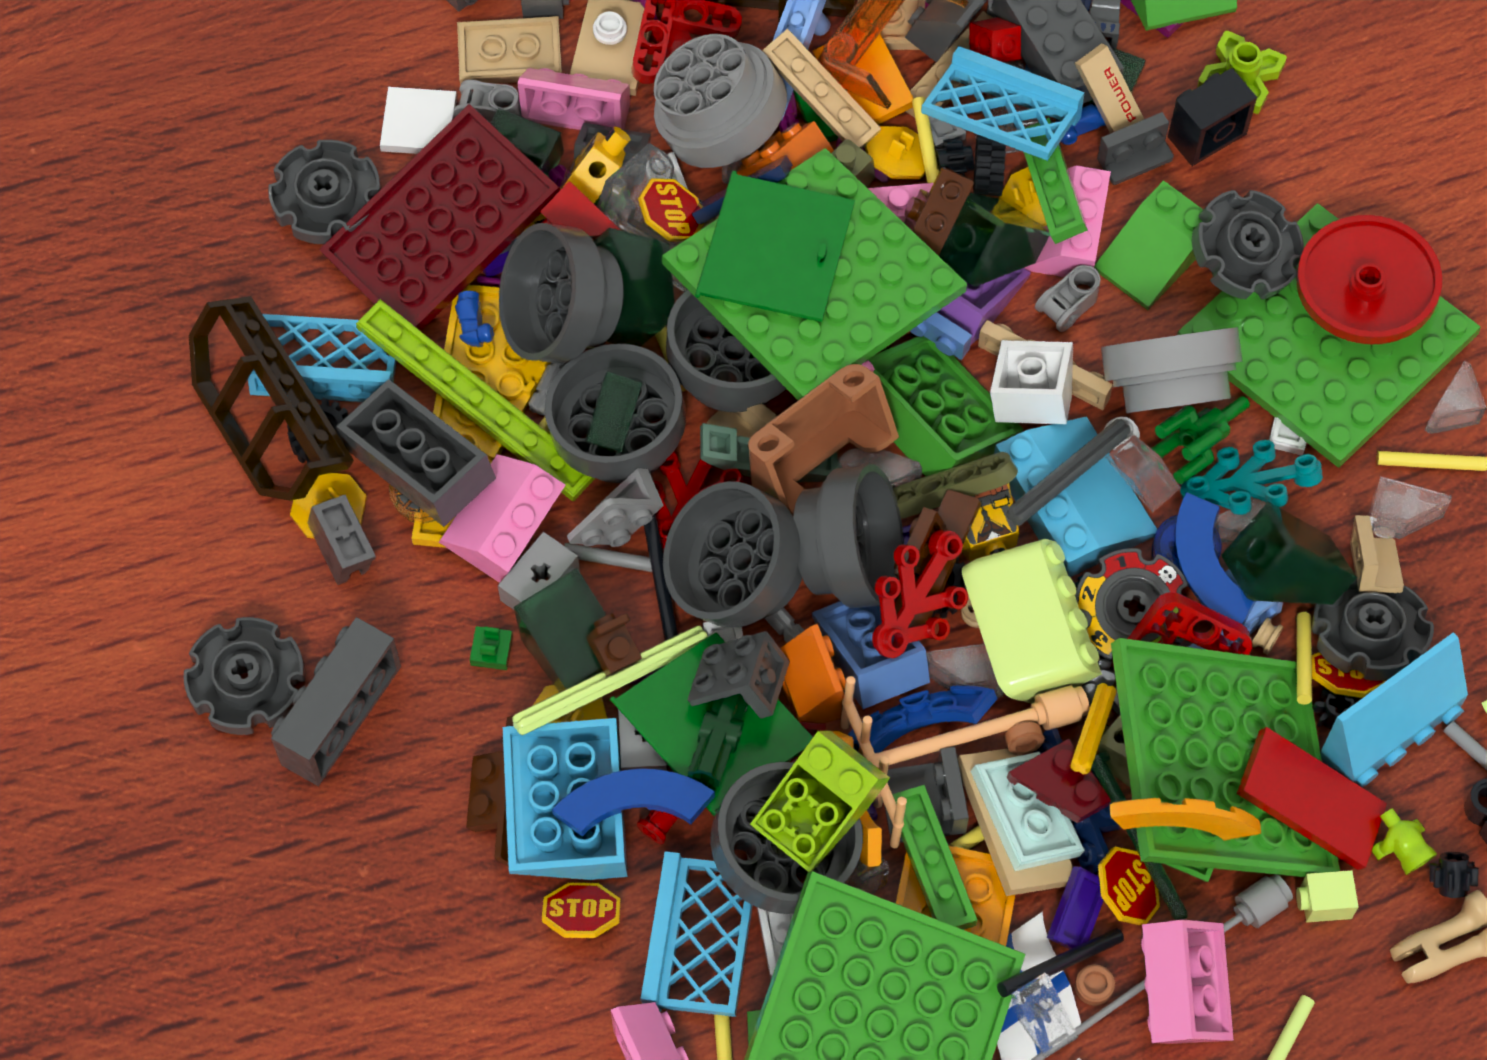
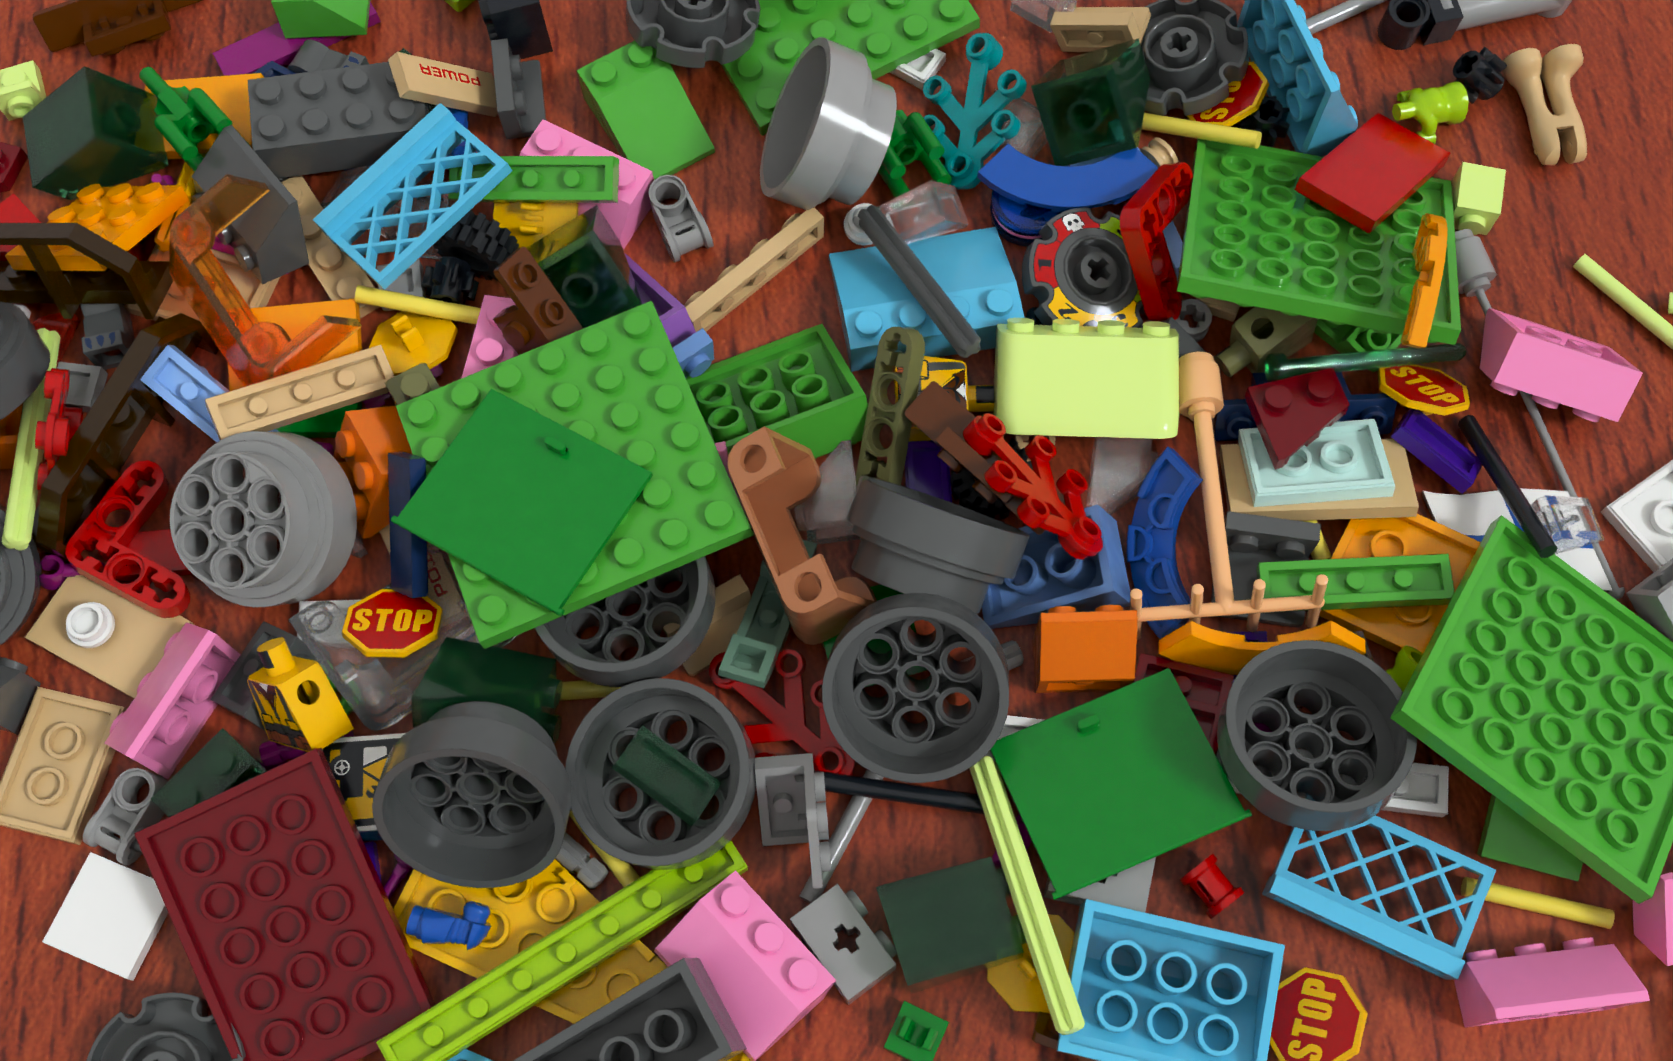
camera: 70 degrees left, 5 degrees up
red slope [540,181,622,238] -> none
blue tile [552,769,715,837] -> none
reddish brown bracket [586,613,642,677] -> none
dark grey bracket [687,631,790,719] -> none
dark green piece [688,694,748,788] -> none
lime slope [750,731,890,872] -> none
red brick [969,17,1021,62] -> none
white slope [990,340,1073,424] -> none
nougat tile [1004,722,1044,755] -> none
yellow axle [1070,683,1117,775] -> none
nougat tile [1075,964,1115,1006] -> none

